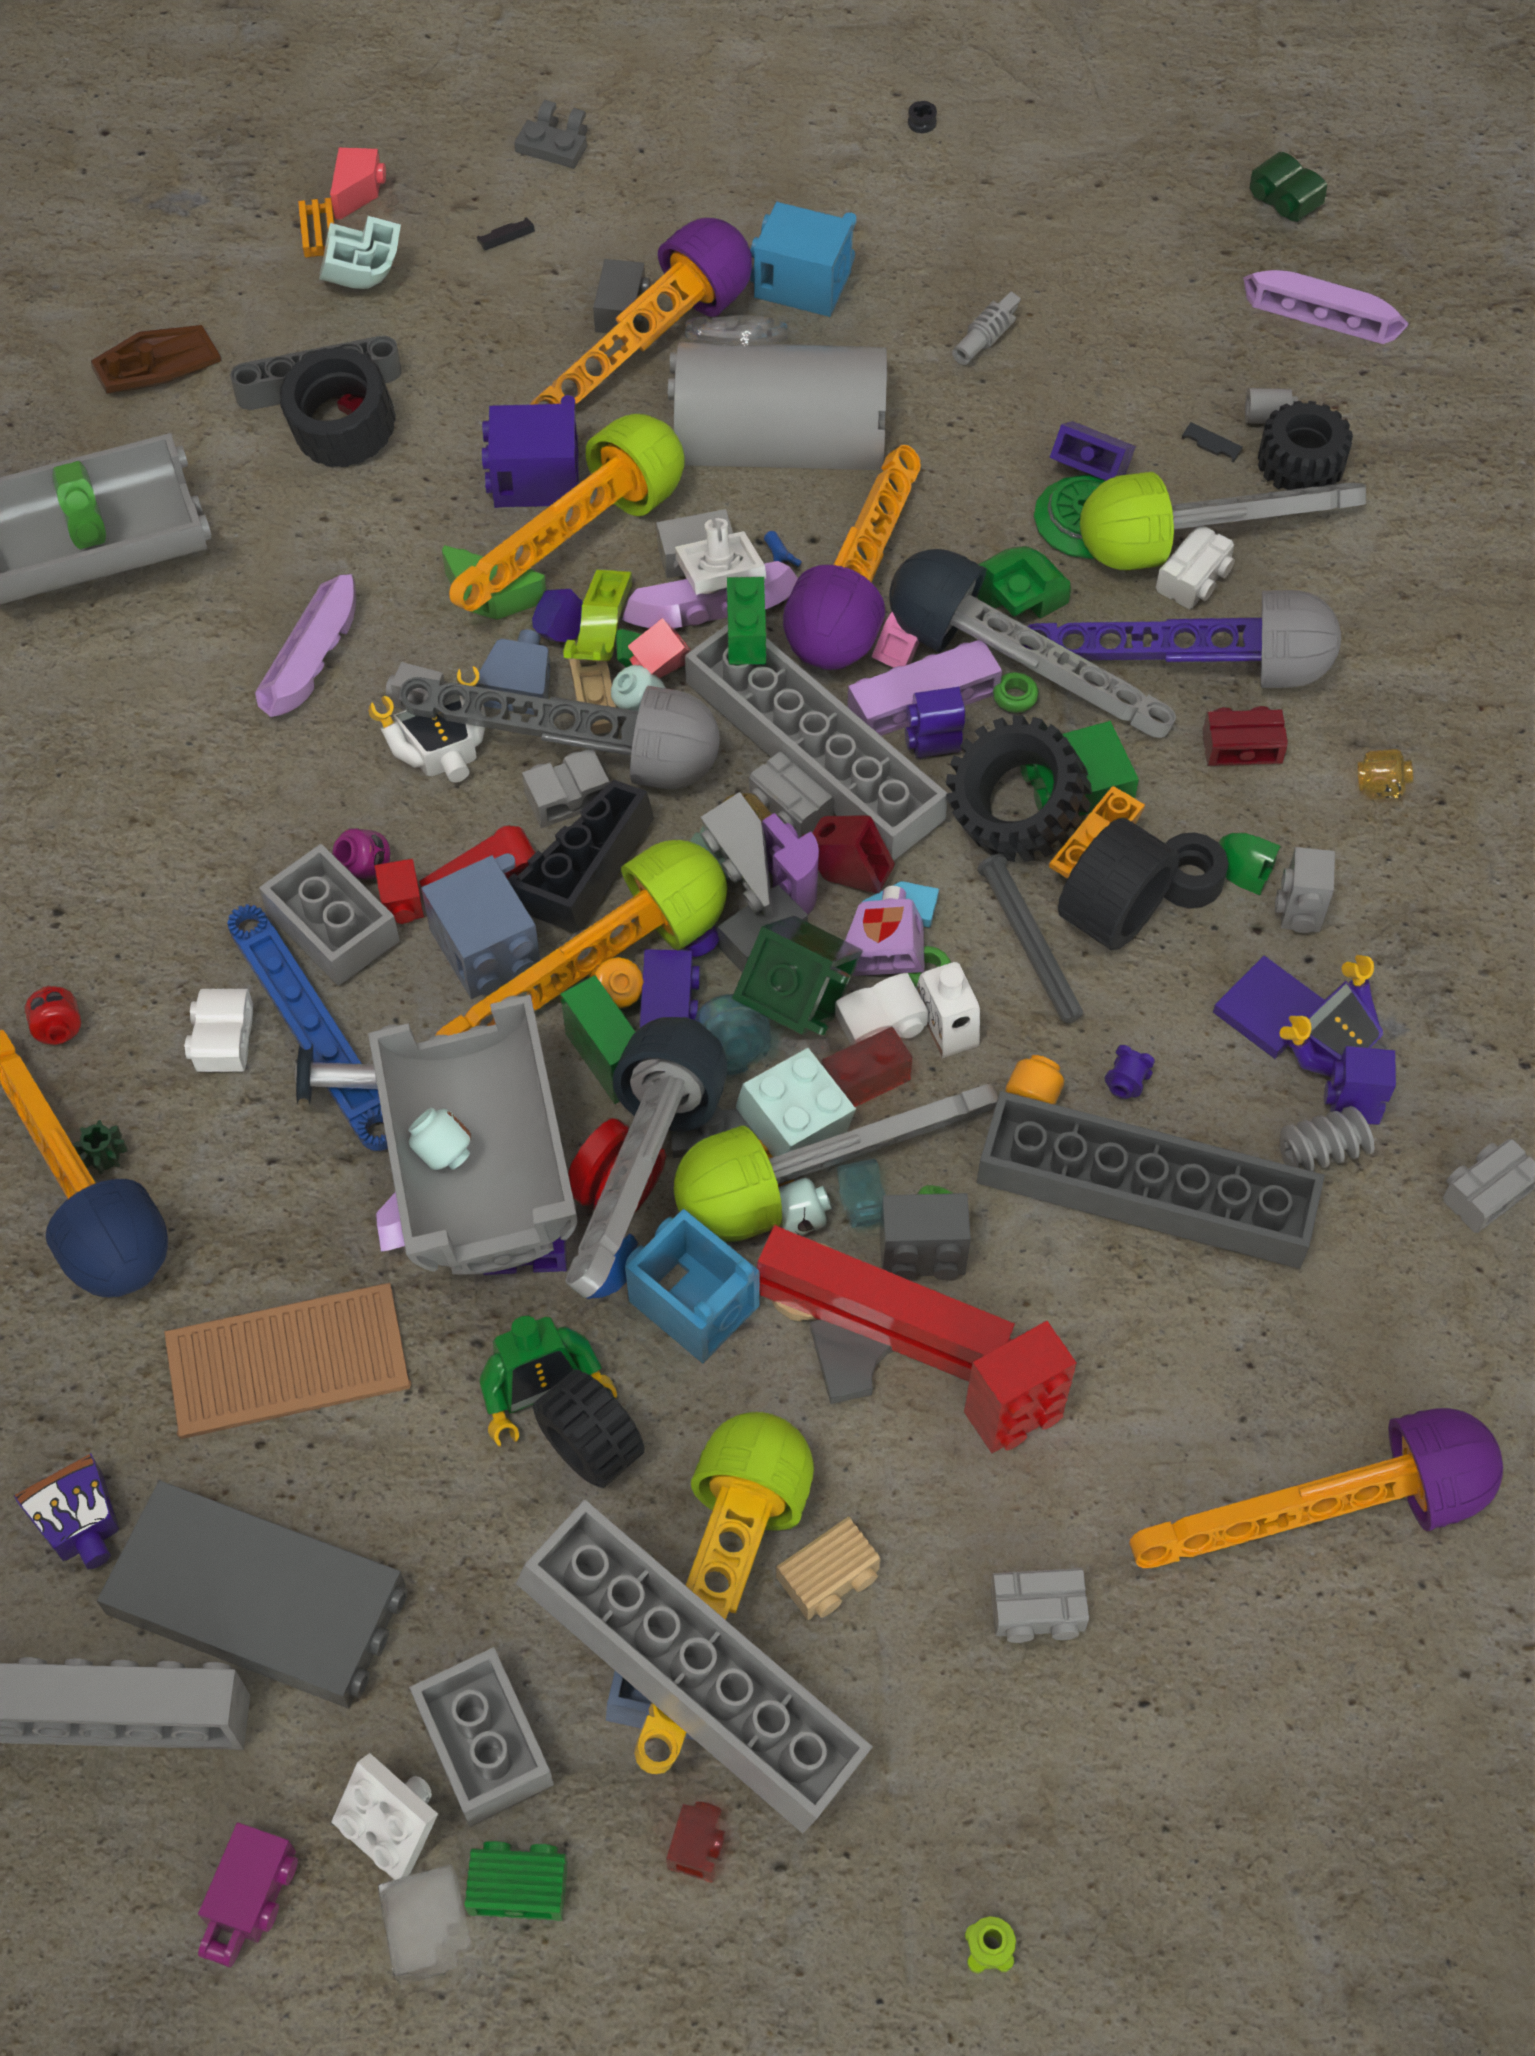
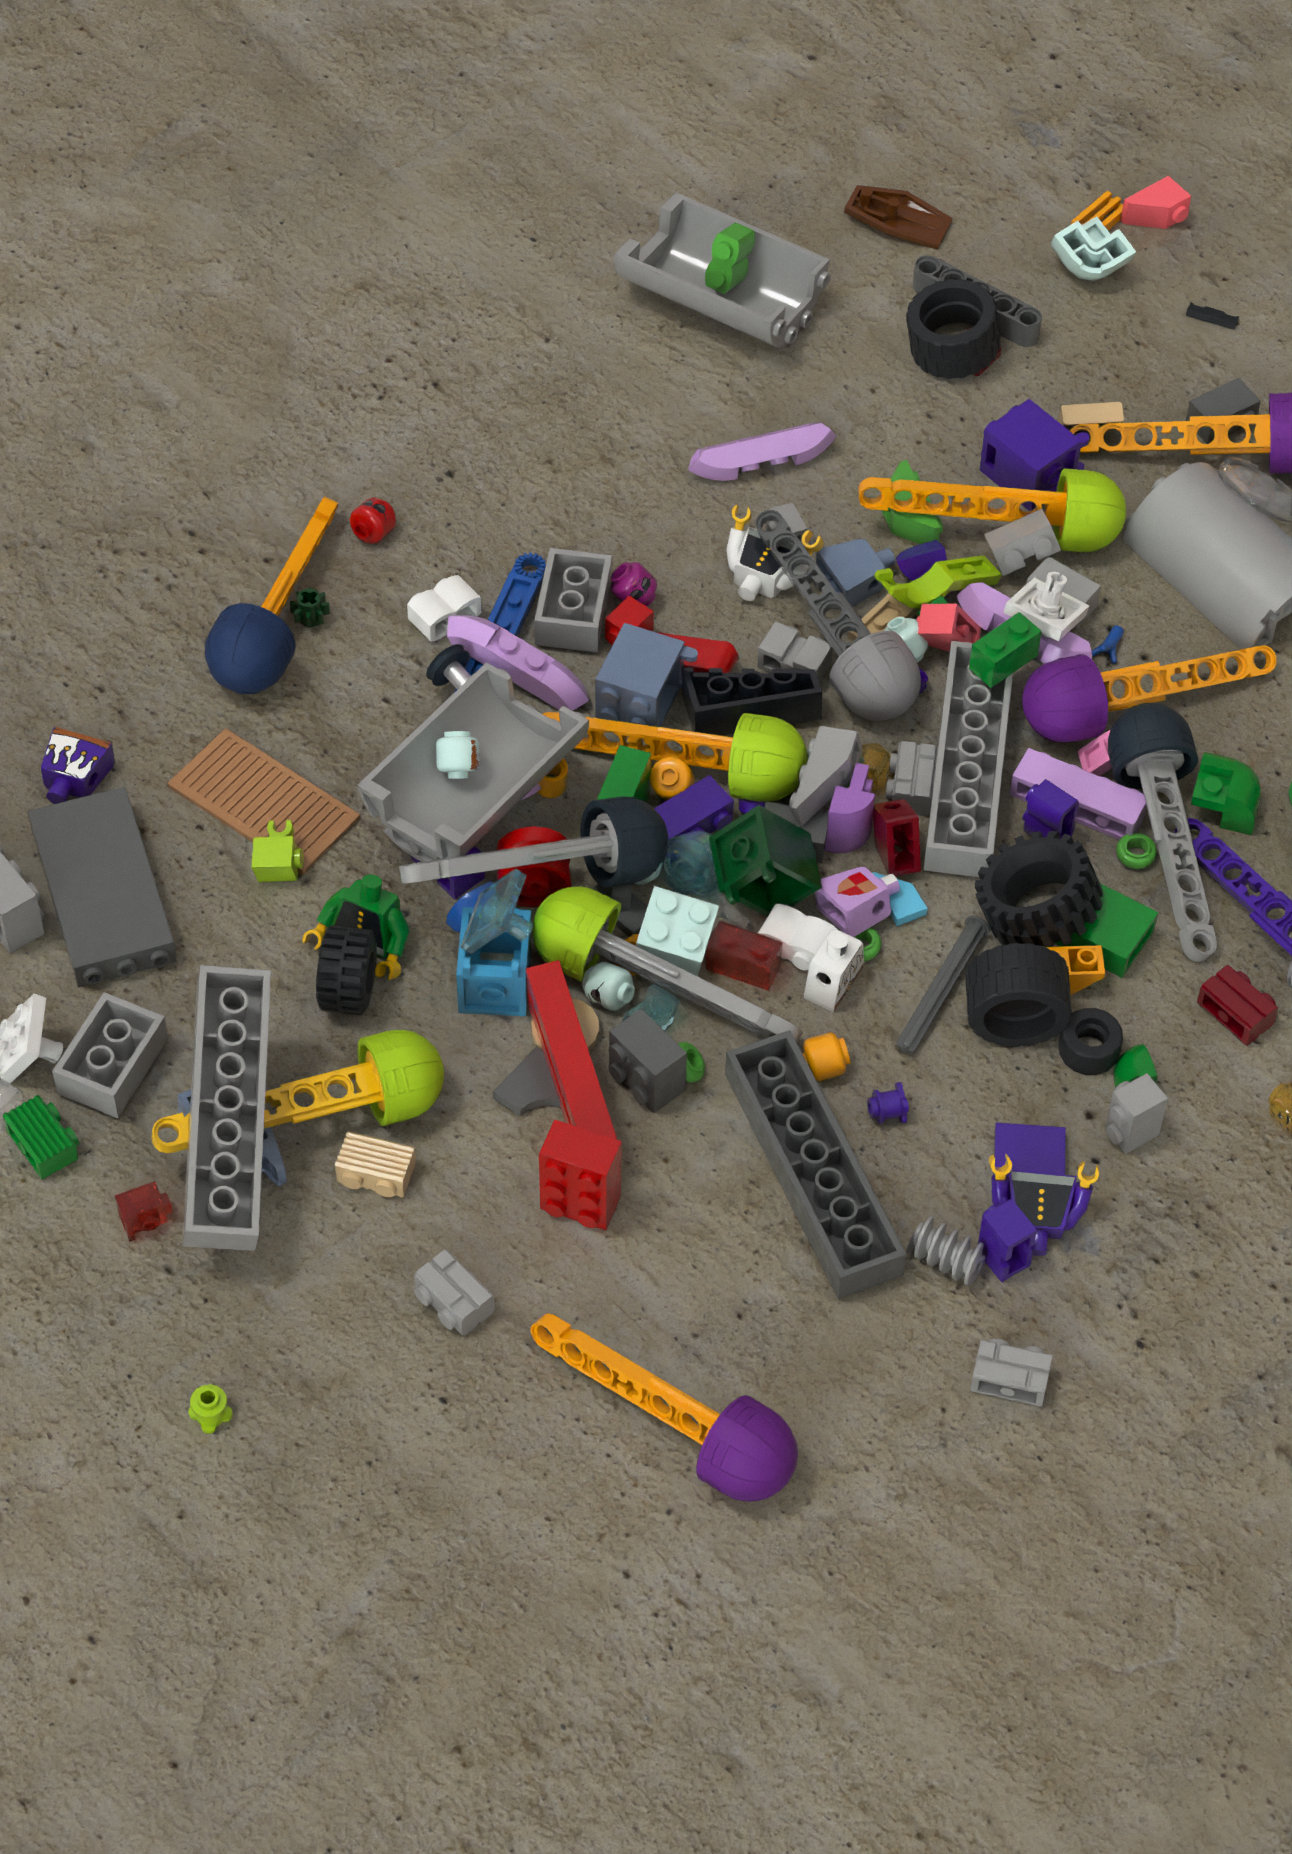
camera: 50 degrees right, 5 degrees down
none -> lime brick [251,820,304,882]
none -> lavender brick [447,615,589,711]
none -> clear light blue tile [460,869,533,954]
none -> light grey brick [984,509,1061,576]
none -> tan slope [1057,402,1124,426]

